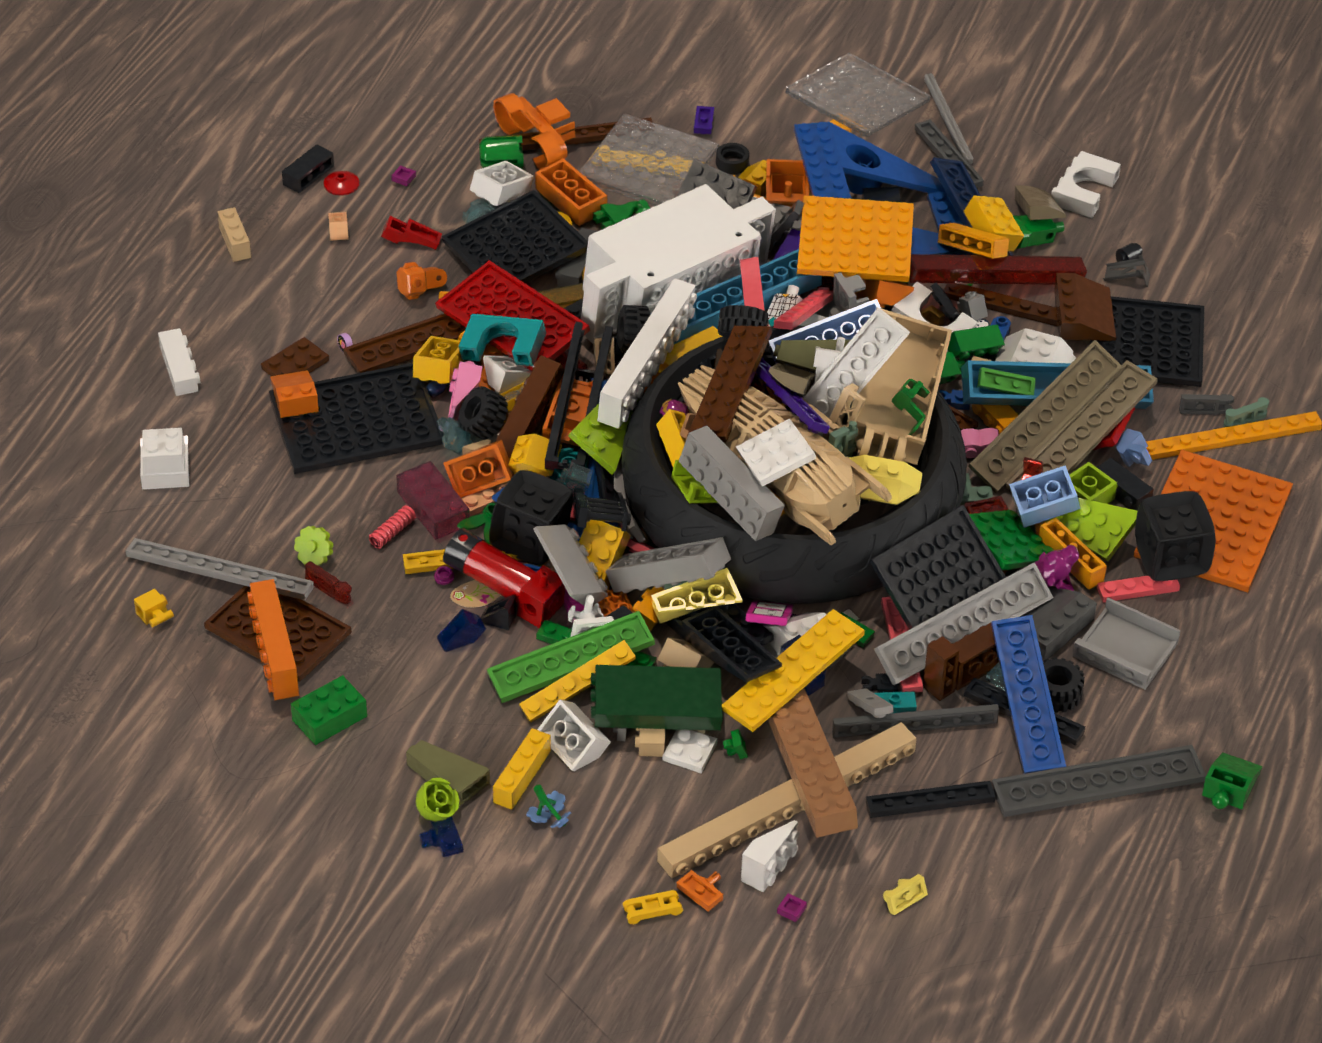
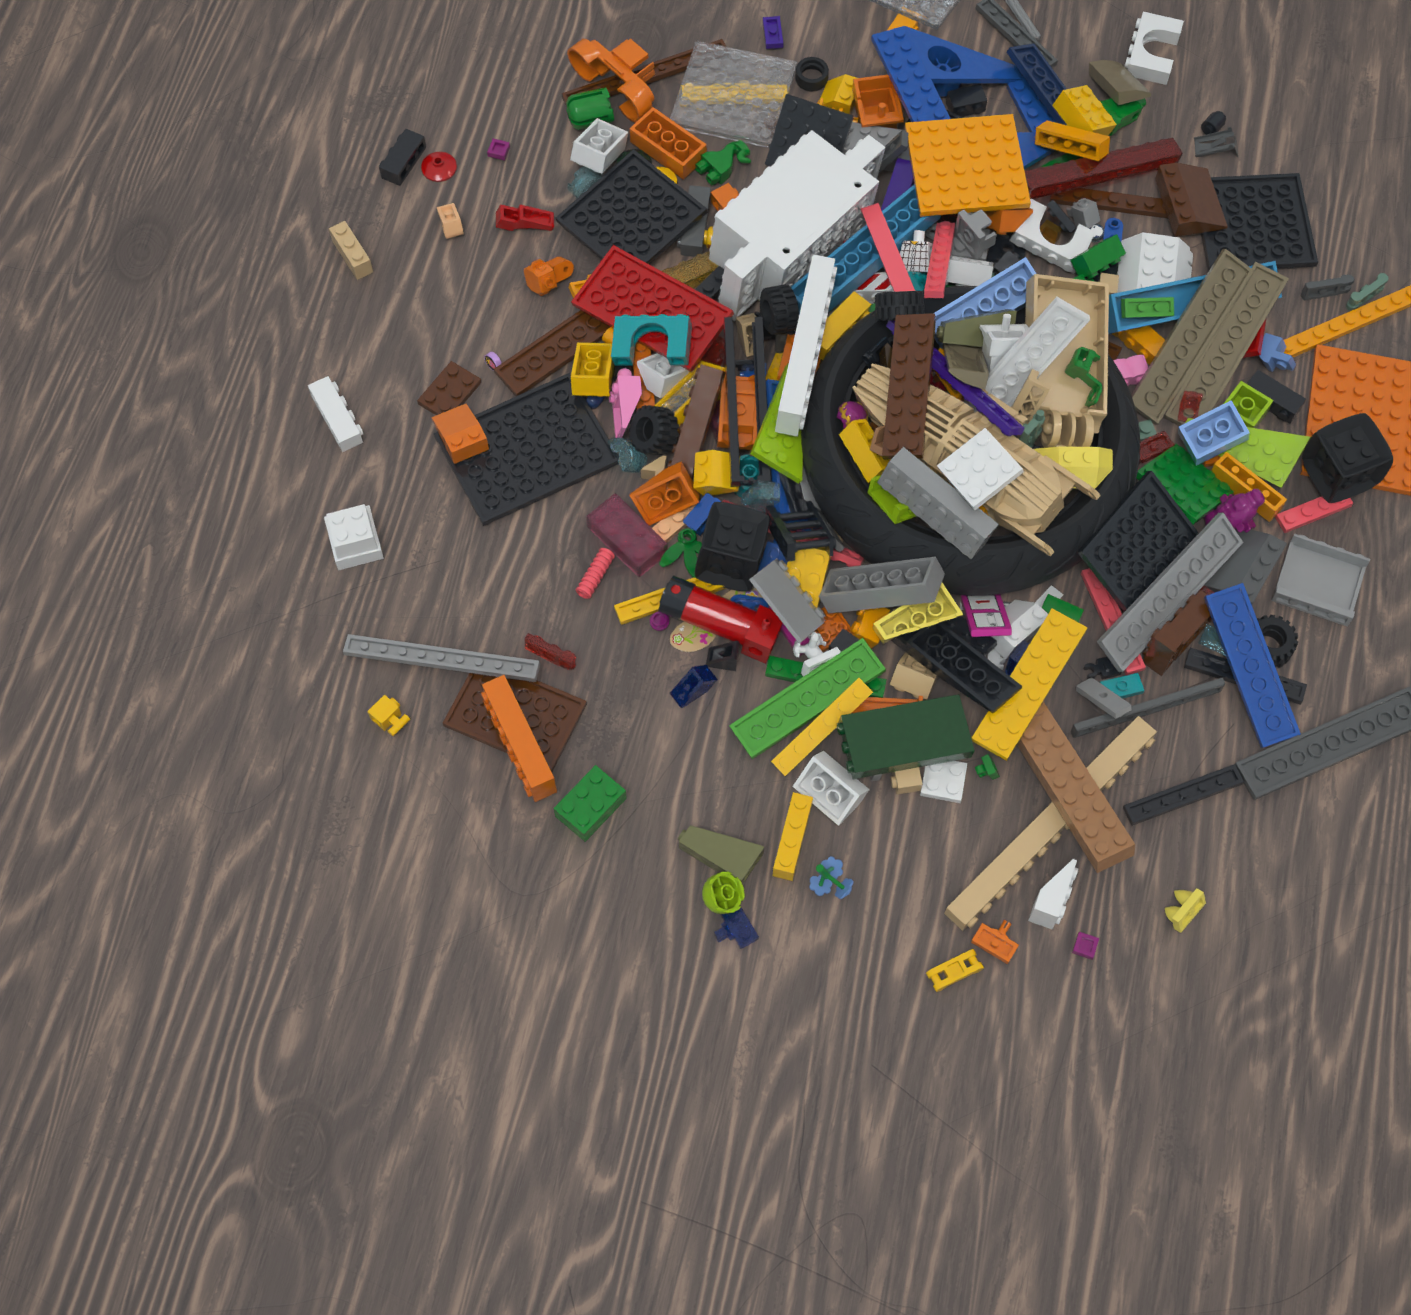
camera: 10 degrees left, 20 degrees up
lime plant [294,526,334,567] -> none

